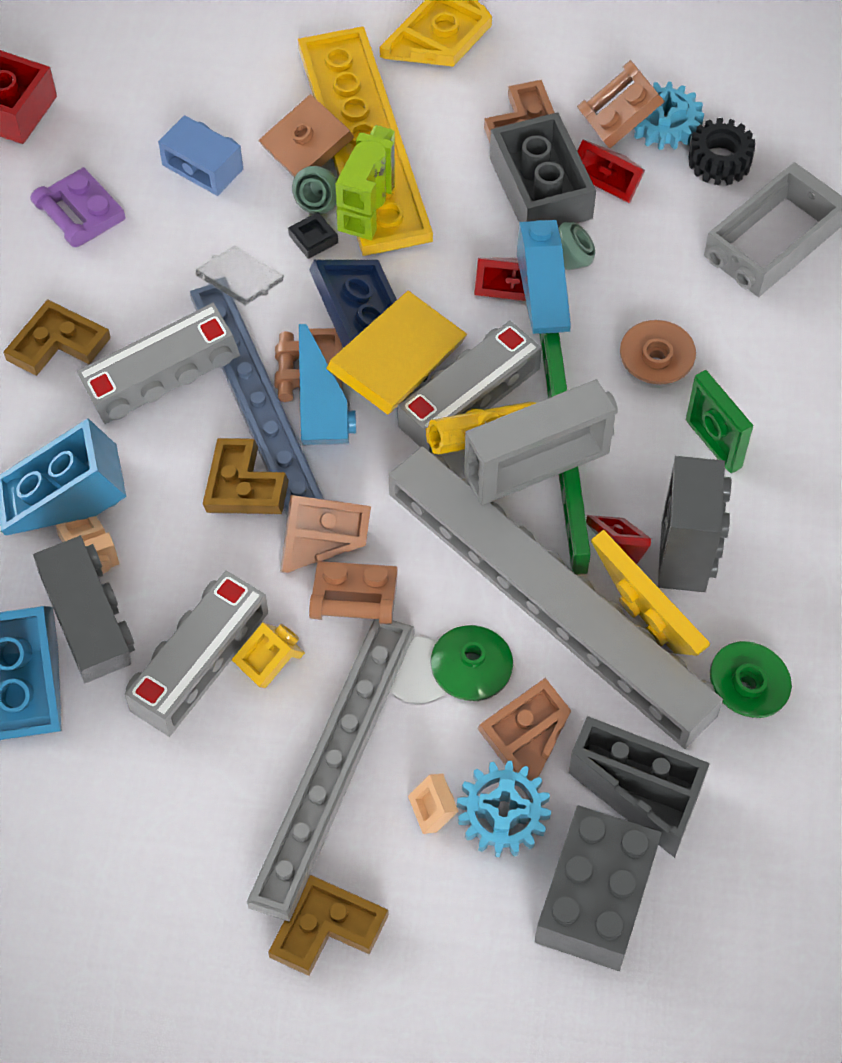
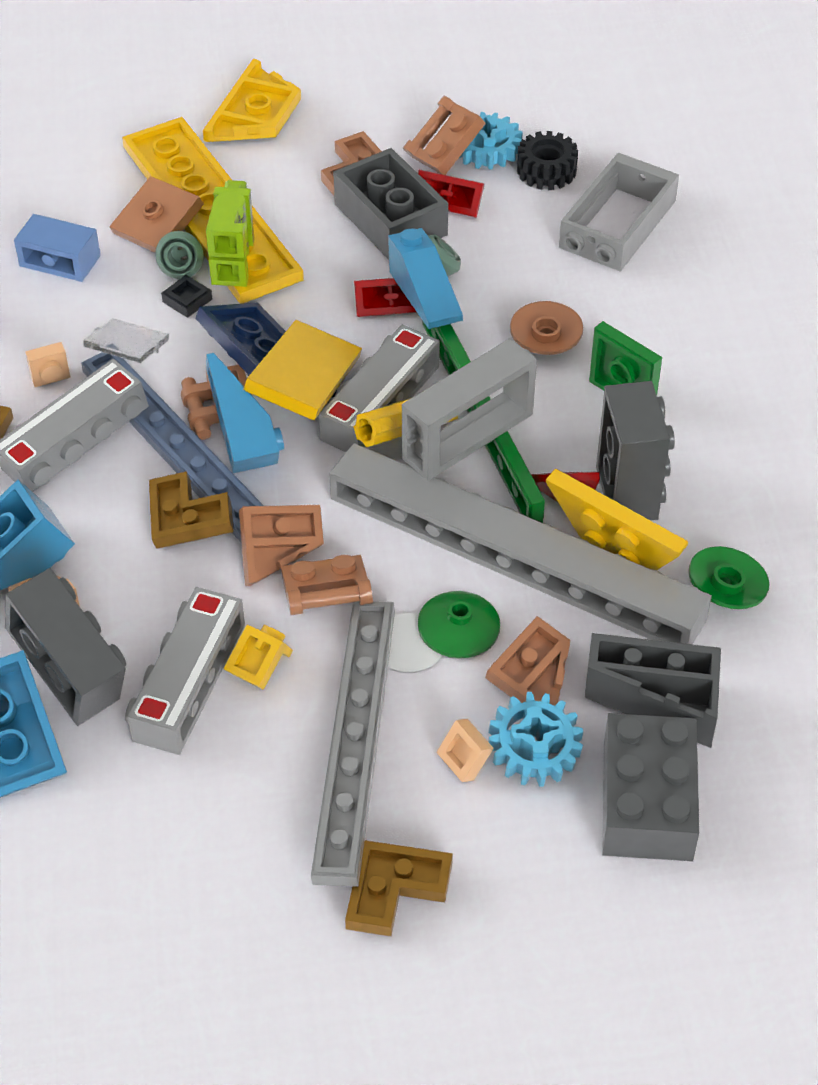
camera: 15 degrees left, 10 degrees down
none -> light nougat plate [25,342,71,387]

